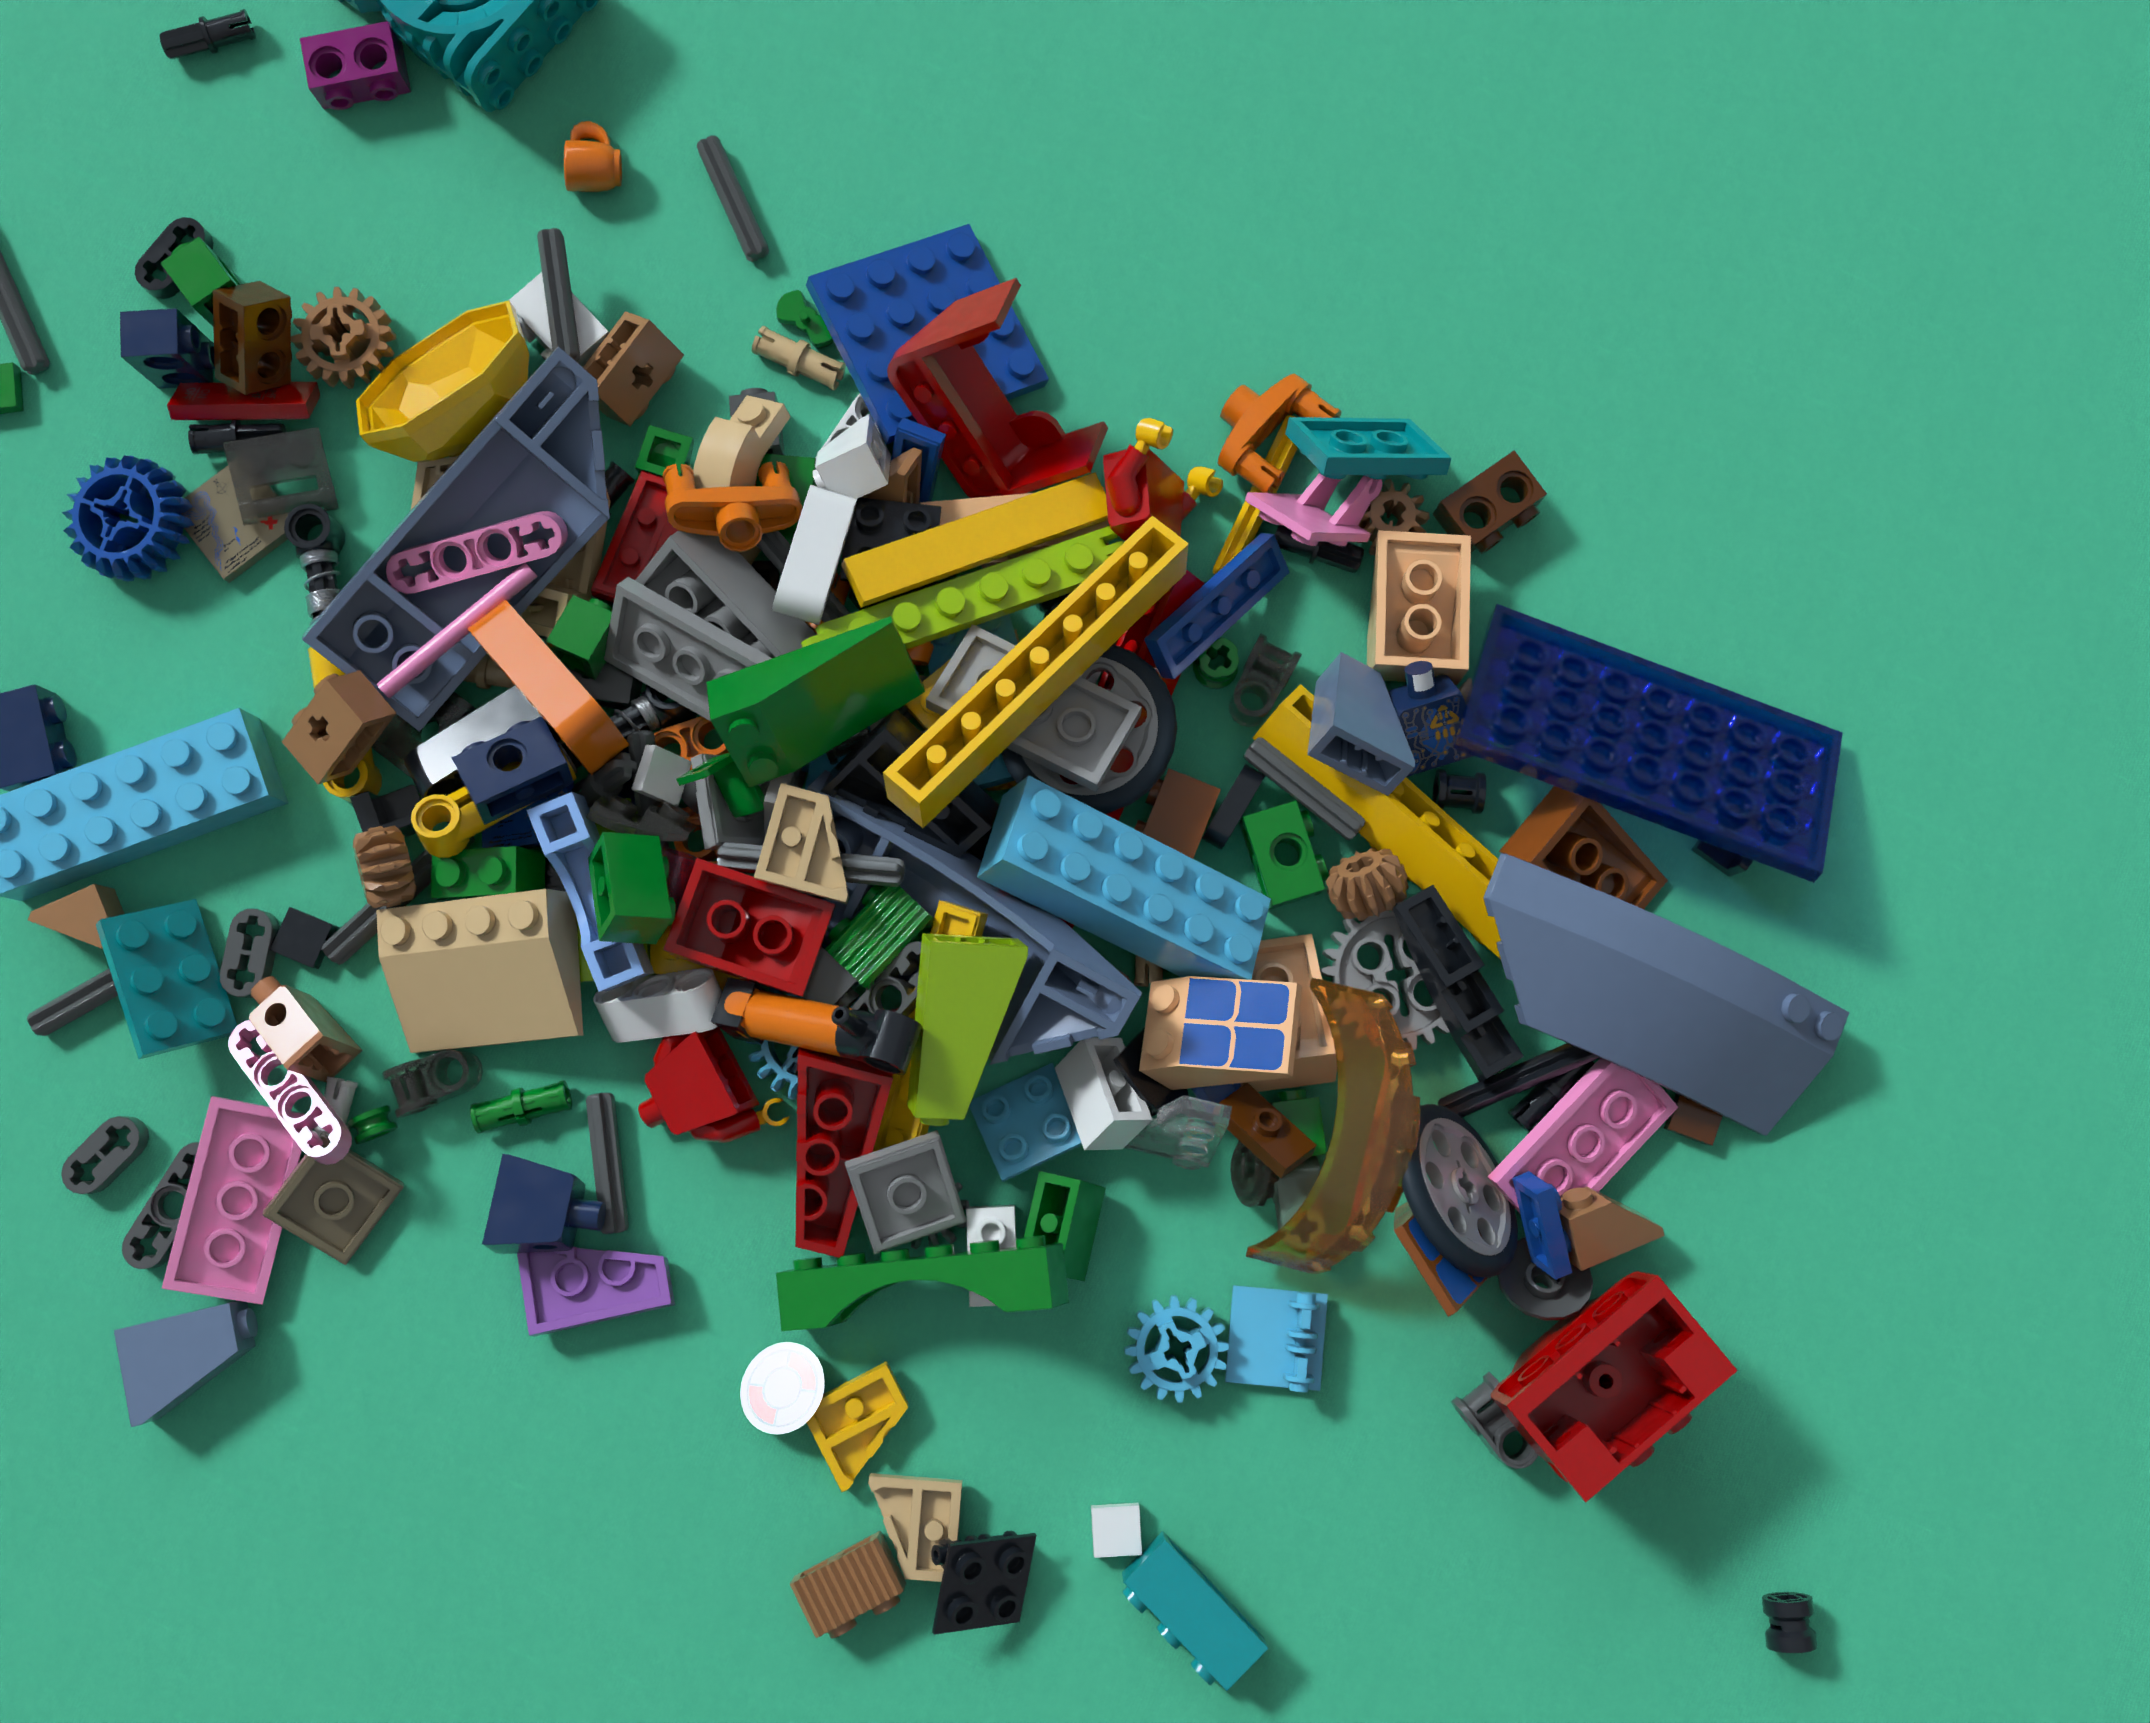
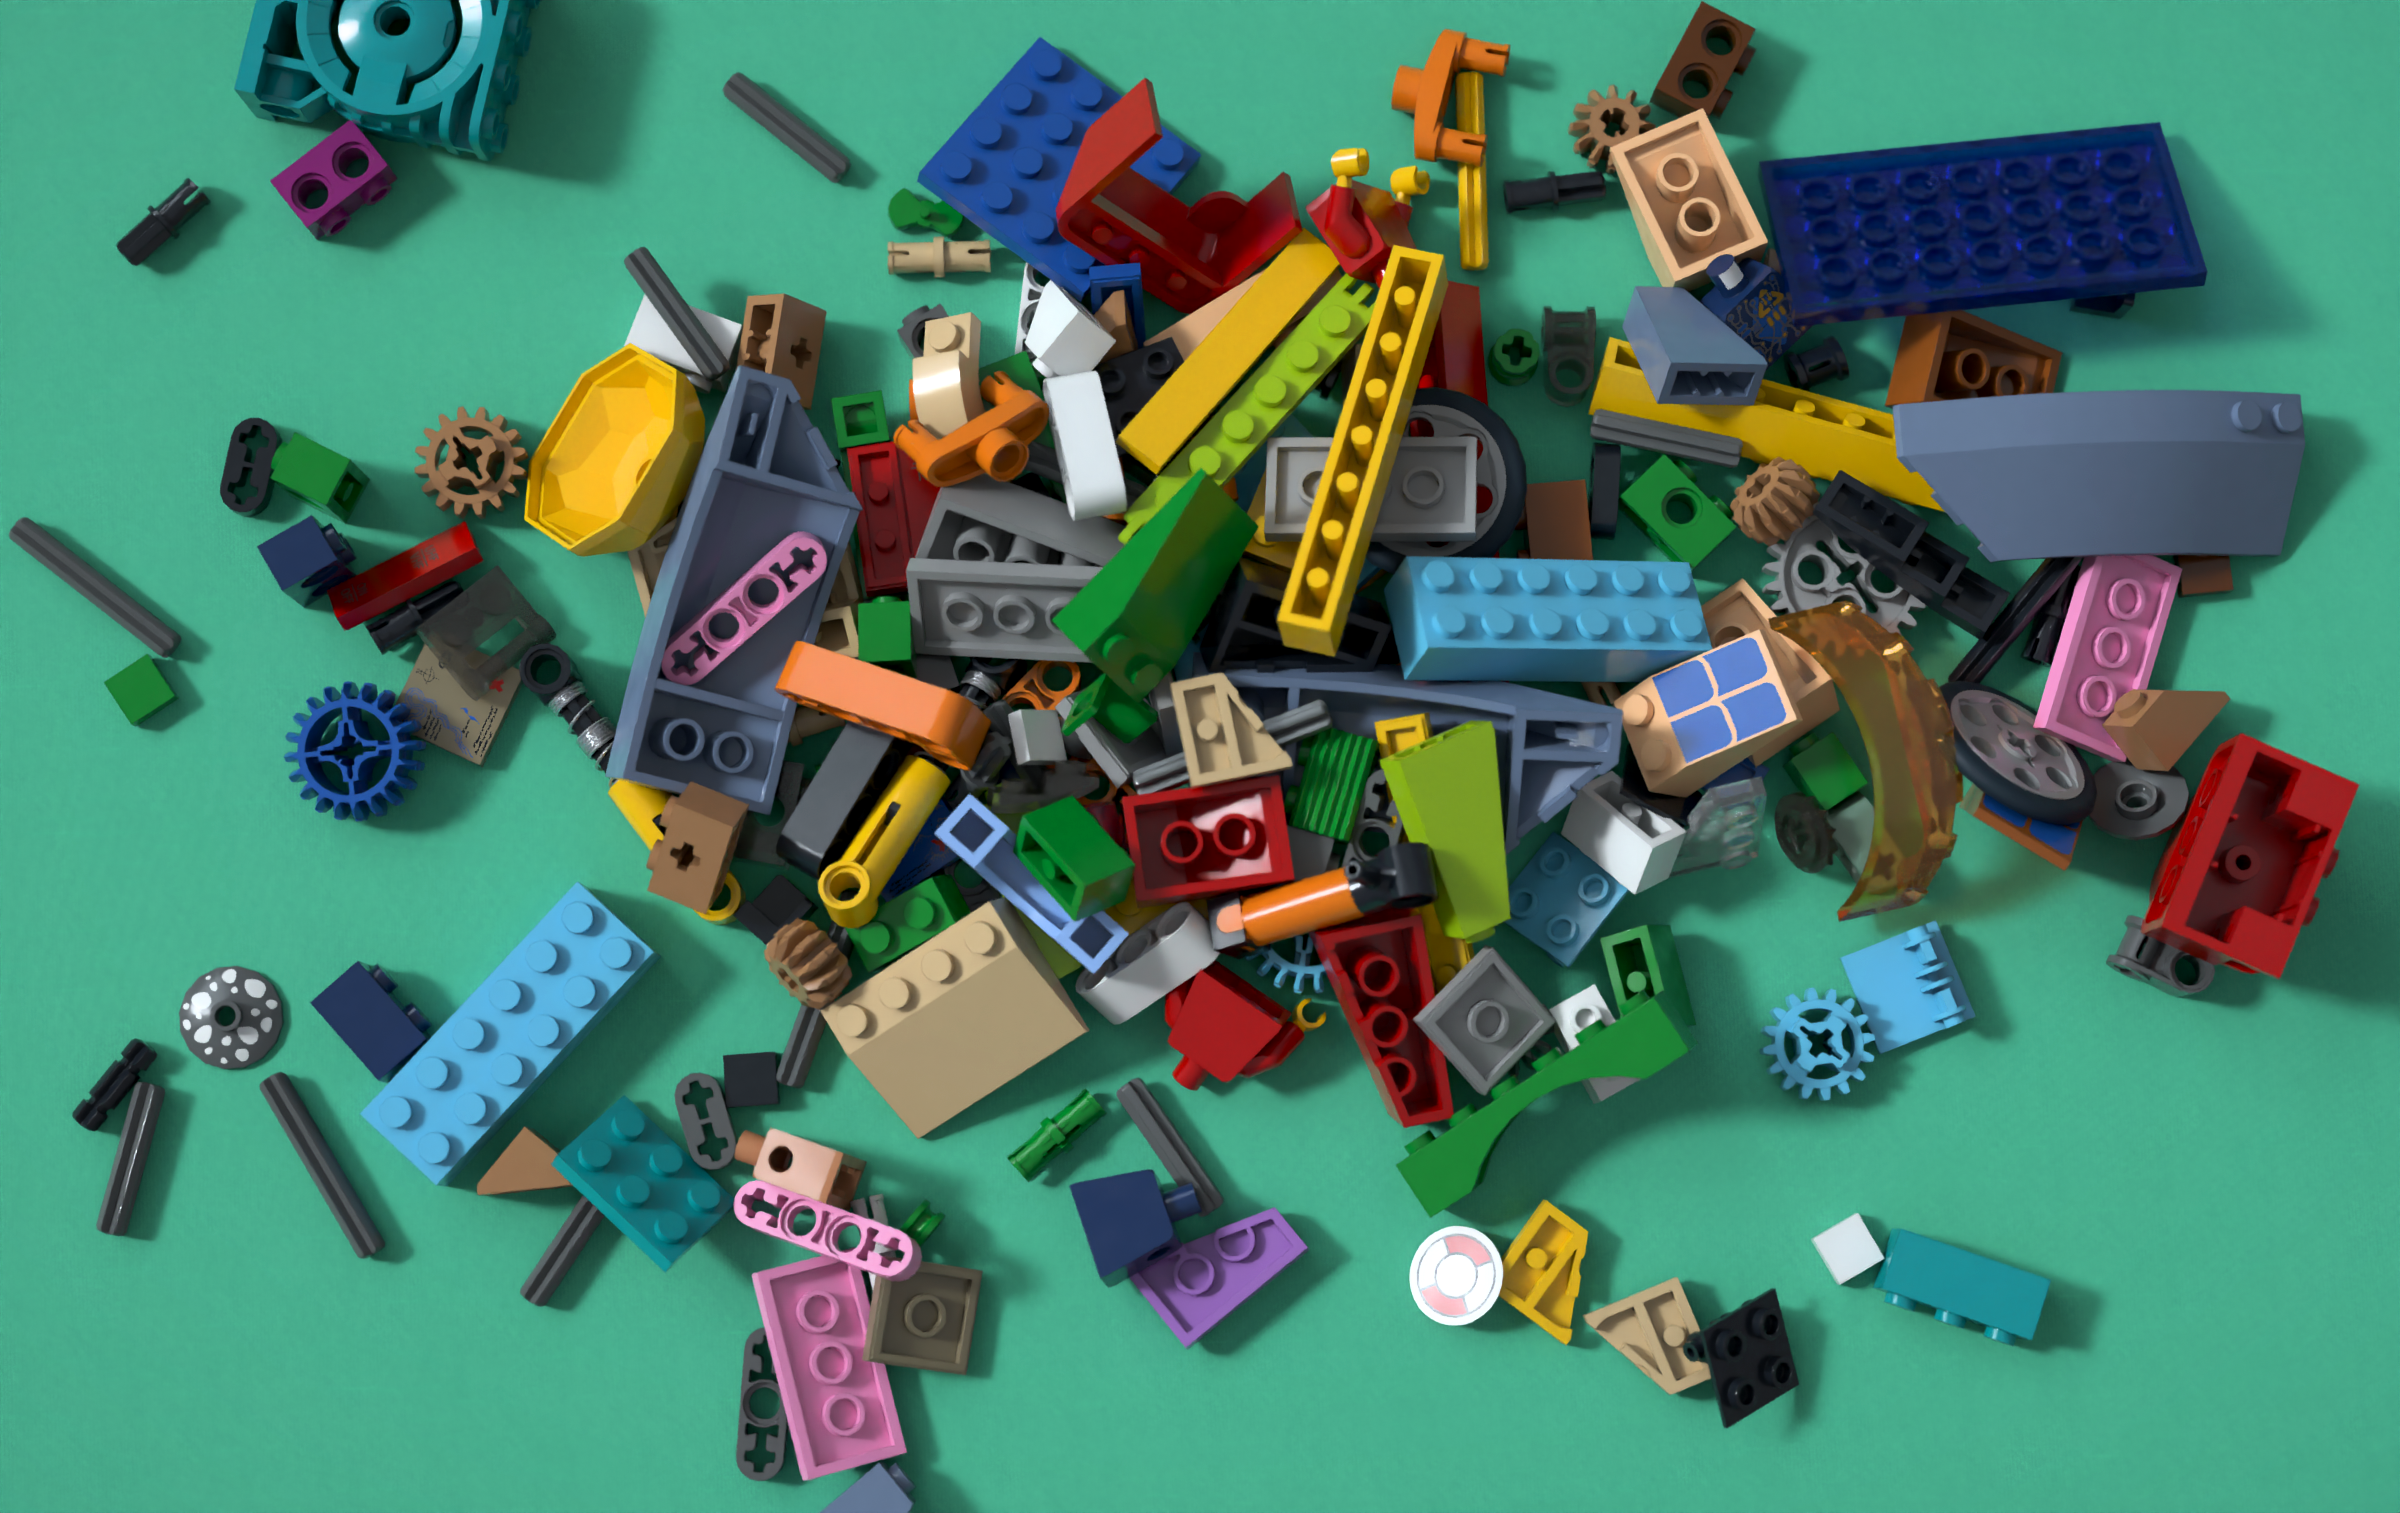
camera: 25 degrees left, 0 degrees up
dark grey beam [61,1116,149,1194] -> none
reddish brown brick [213,281,292,395] -> none
bright pink bar [377,563,538,699] -> none
clear smoke piece [382,1050,483,1118] -> none
dark blue brick [451,716,574,825] -> none
orange piece [564,121,622,192] -> none
medium nougat brick [790,1531,906,1639] -> none
blue plate [1144,533,1290,679] -> none
reddish brown plate [1212,1083,1317,1179] -> none
bright pink plate [1245,473,1382,546] -> none
teal plate [1285,417,1452,479] -> none
blue plate [1512,1171,1572,1280] -> none

